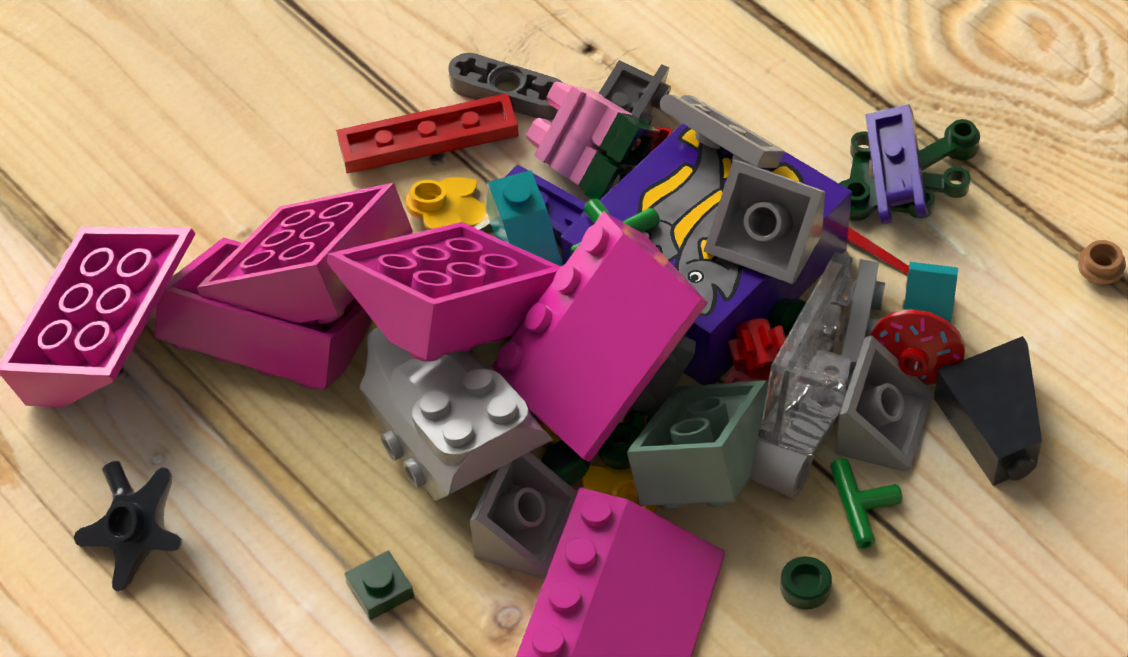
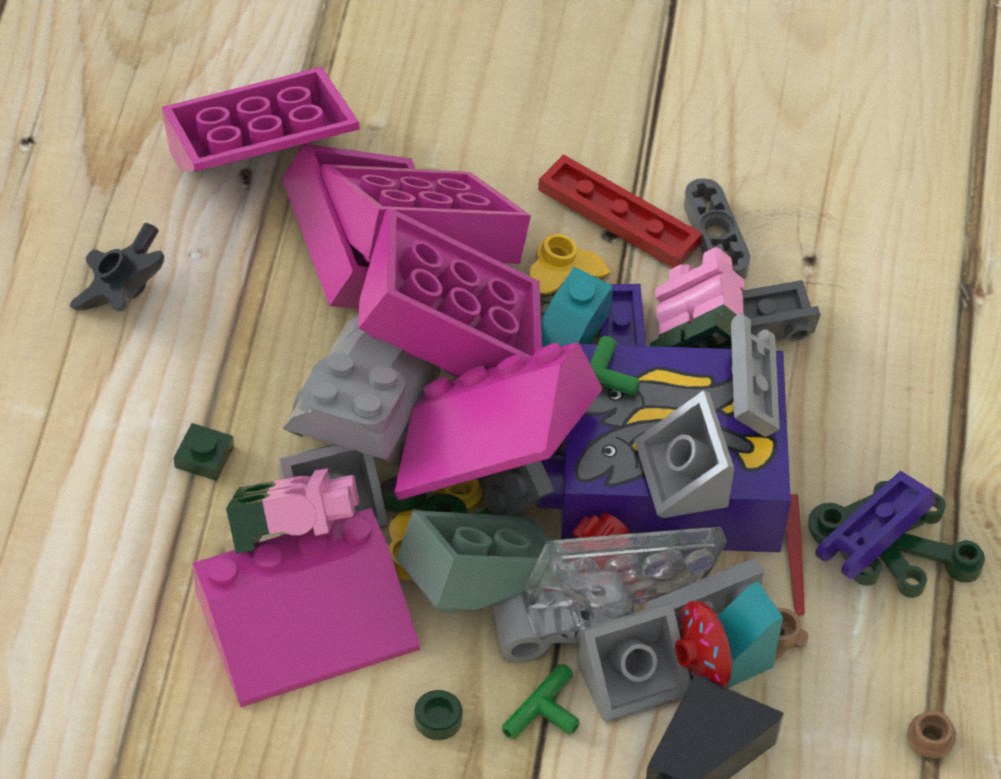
camera: 45 degrees right, 0 degrees up
none -> bright pink hips [226,468,360,554]

